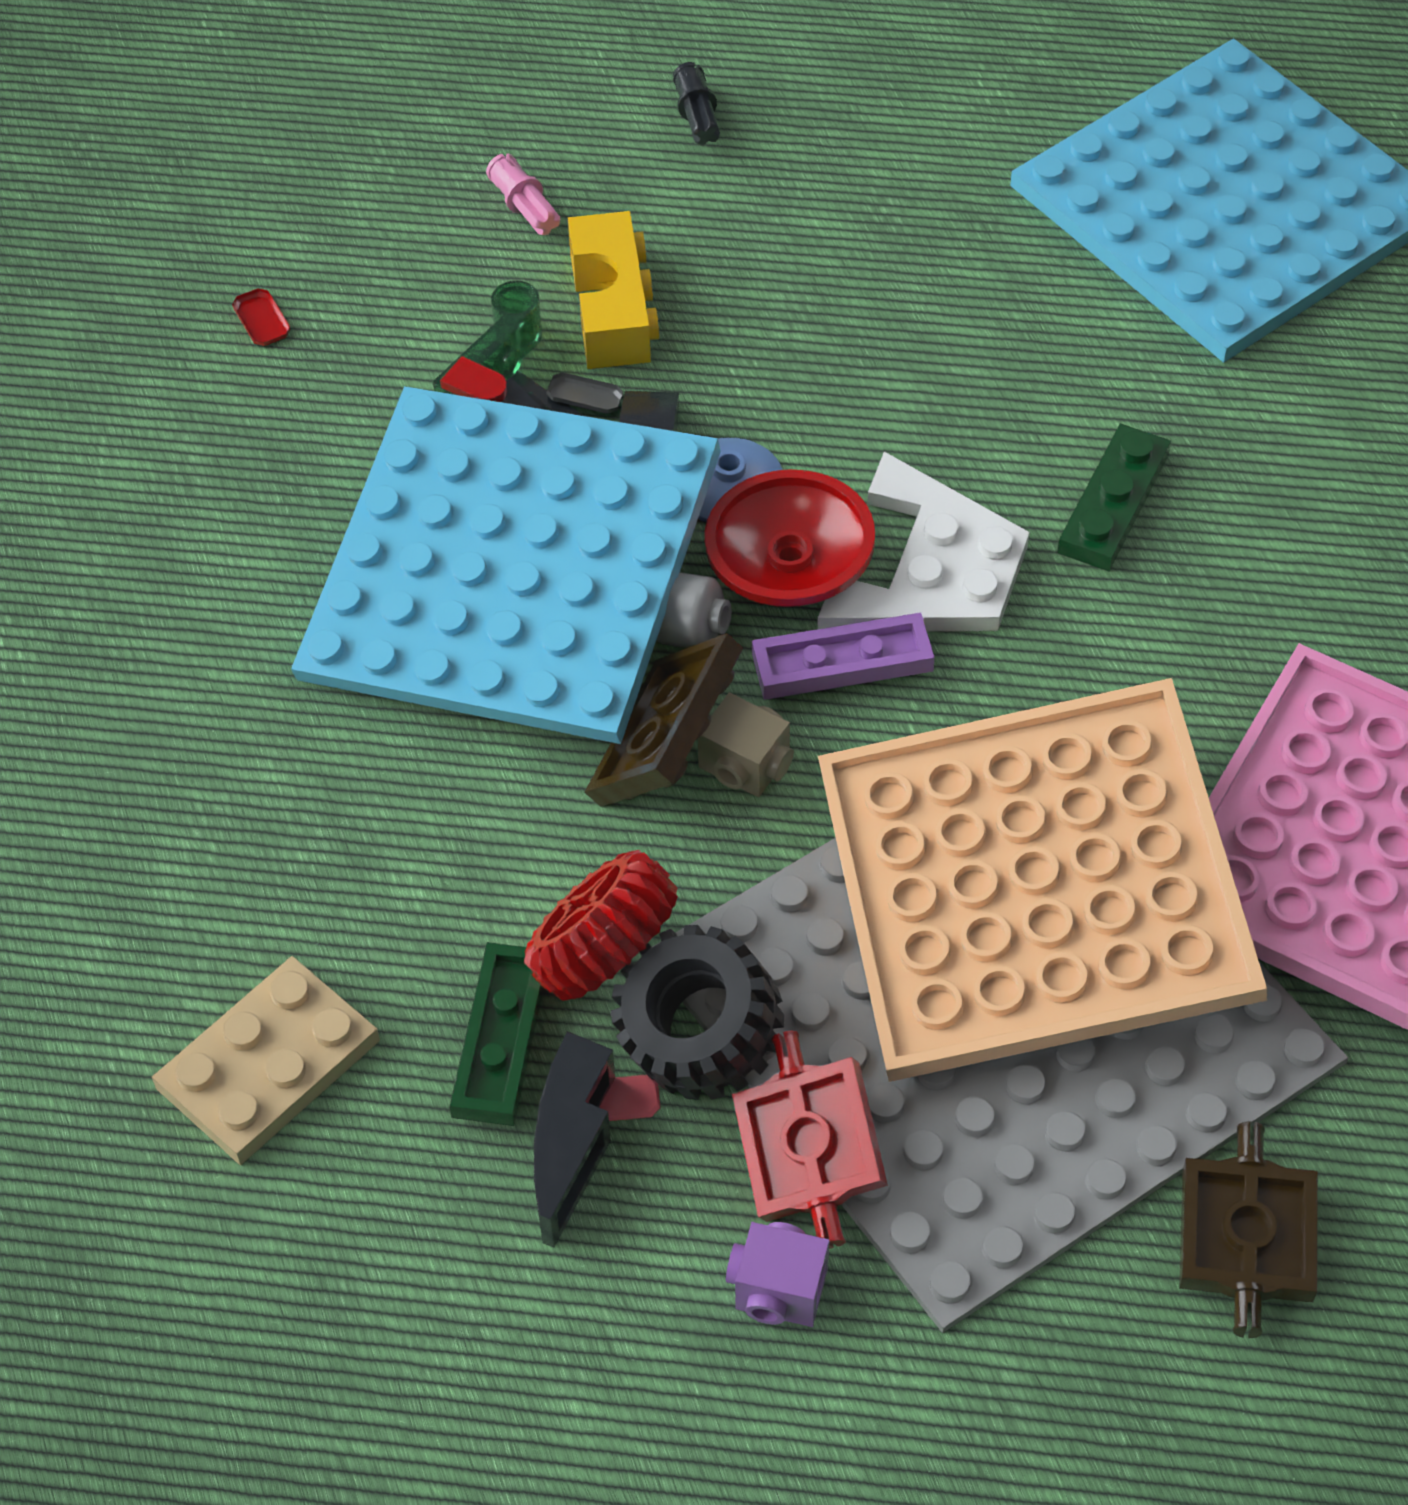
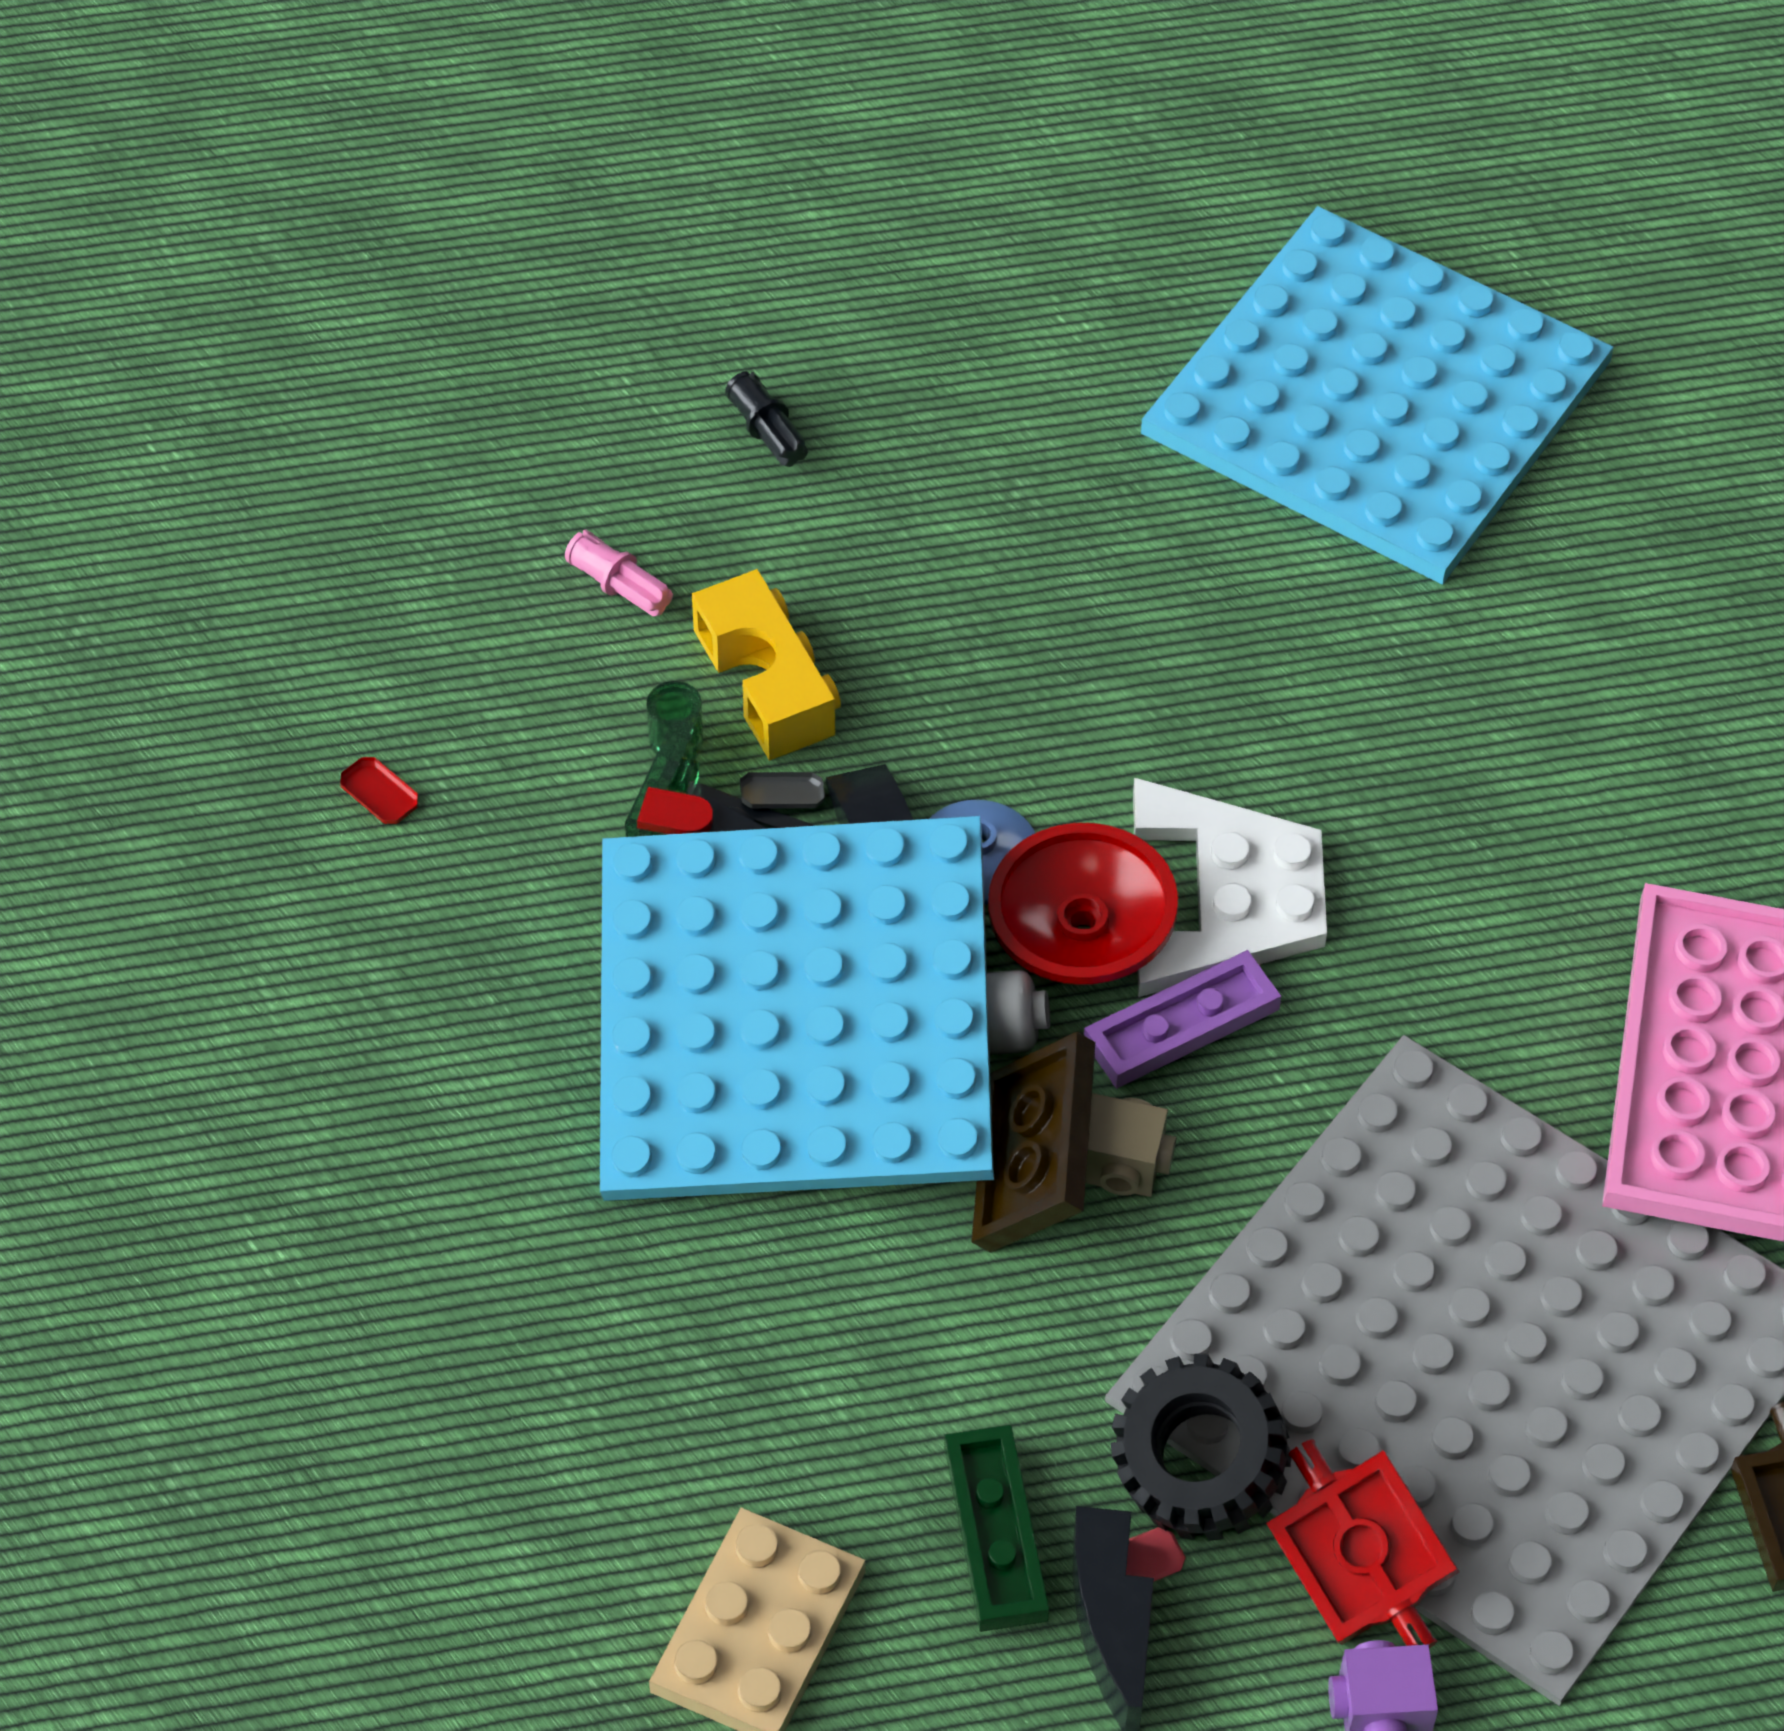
camera: 20 degrees left, 0 degrees up
red gear [524,850,678,1001] -> none
light nougat plate [818,678,1267,1082] -> none
dark green plate [1057,423,1171,572] -> none

